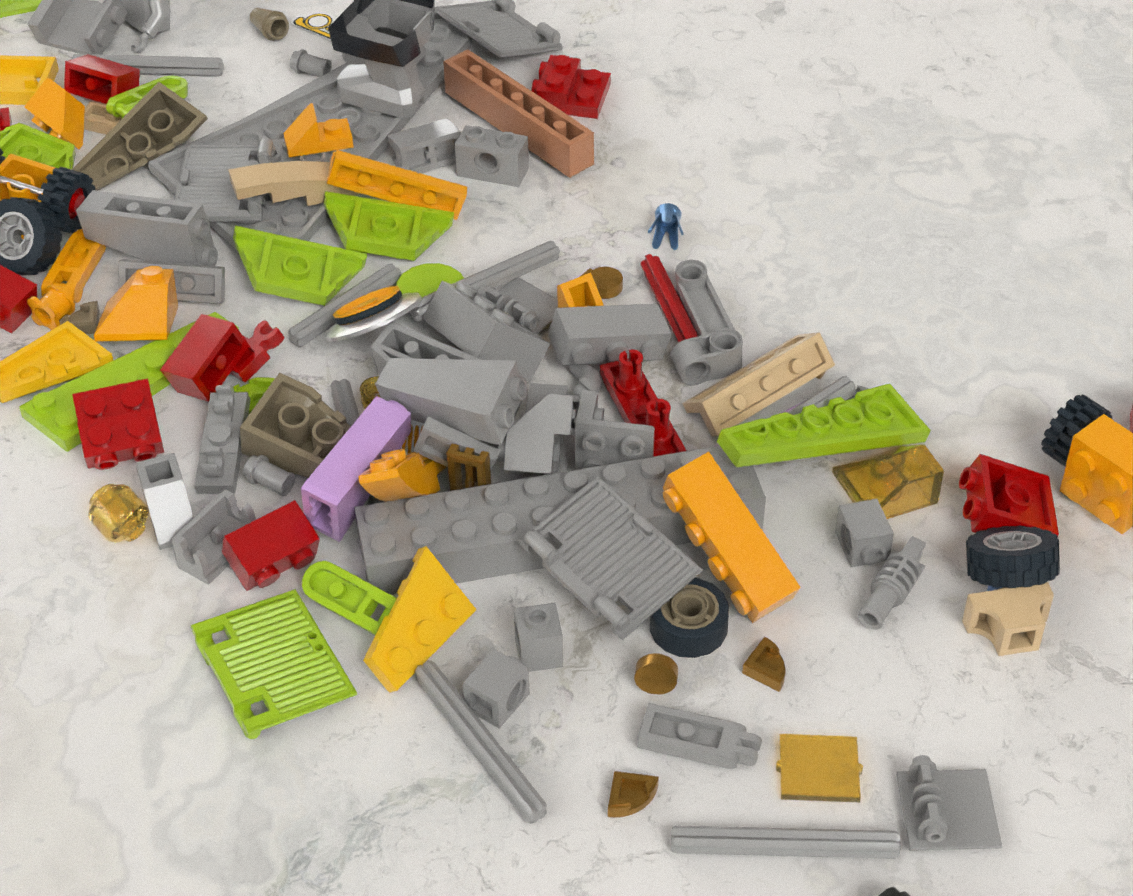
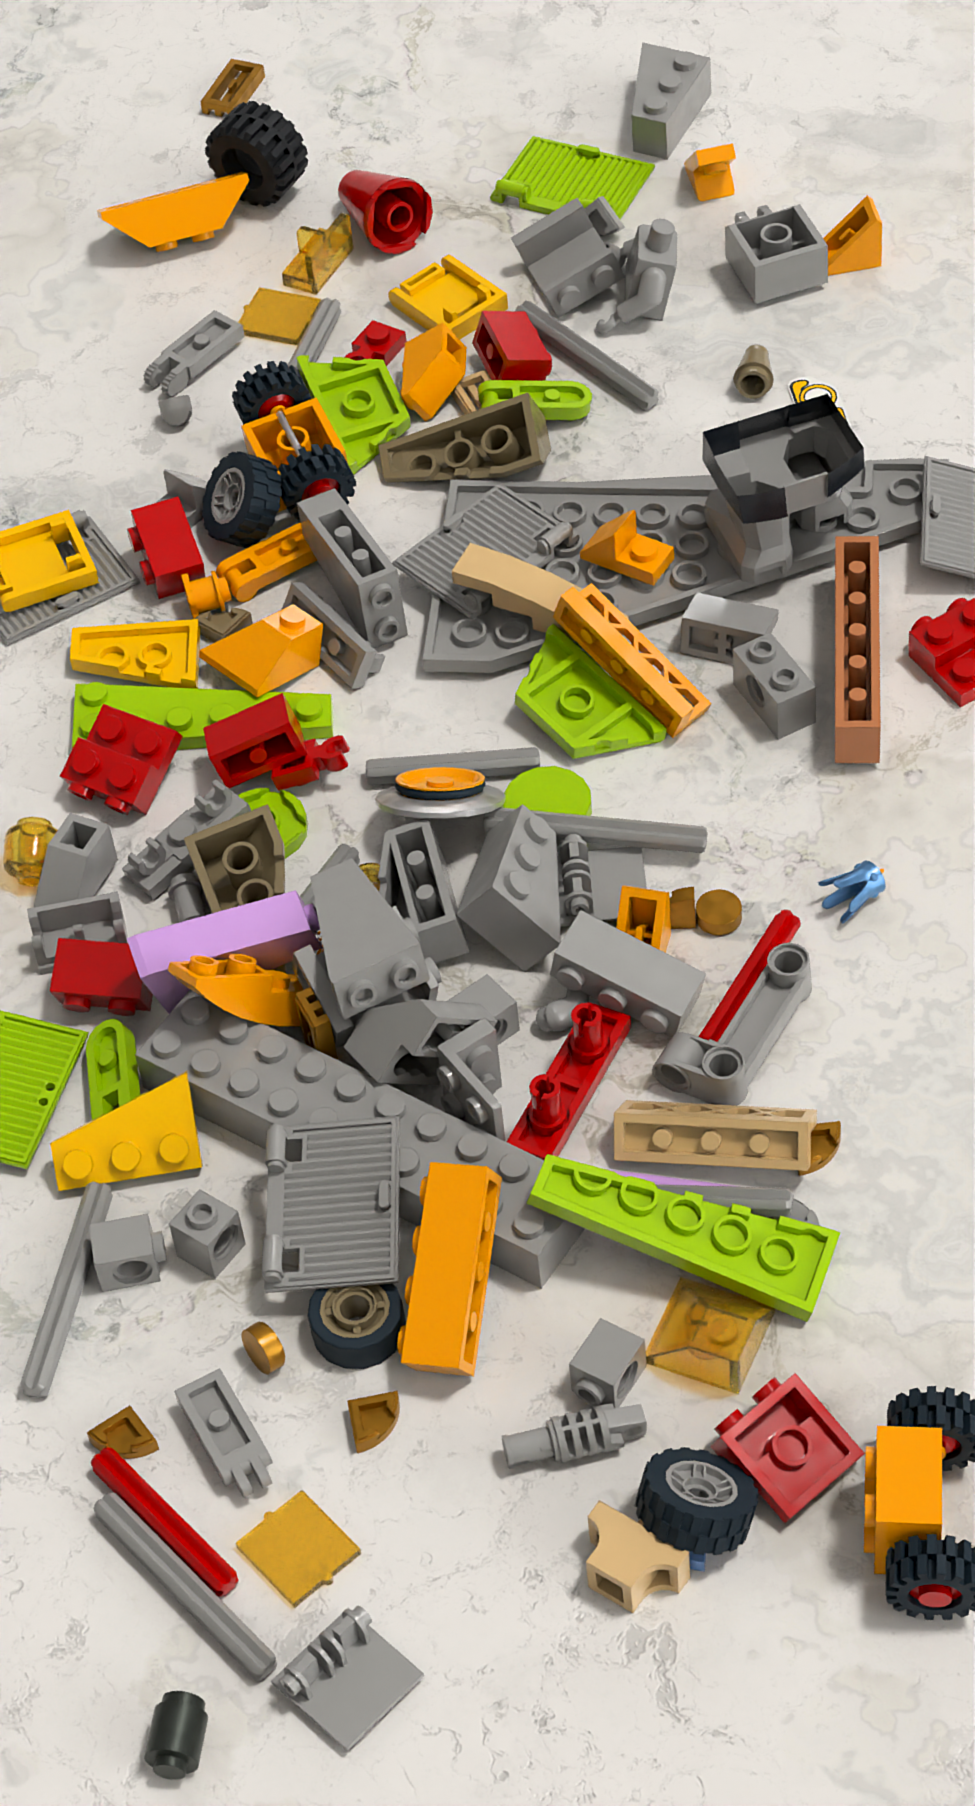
camera: 50 degrees right, 5 degrees up
lime wing [233,225,367,306] -> none
none -> red axle [91,1447,239,1597]

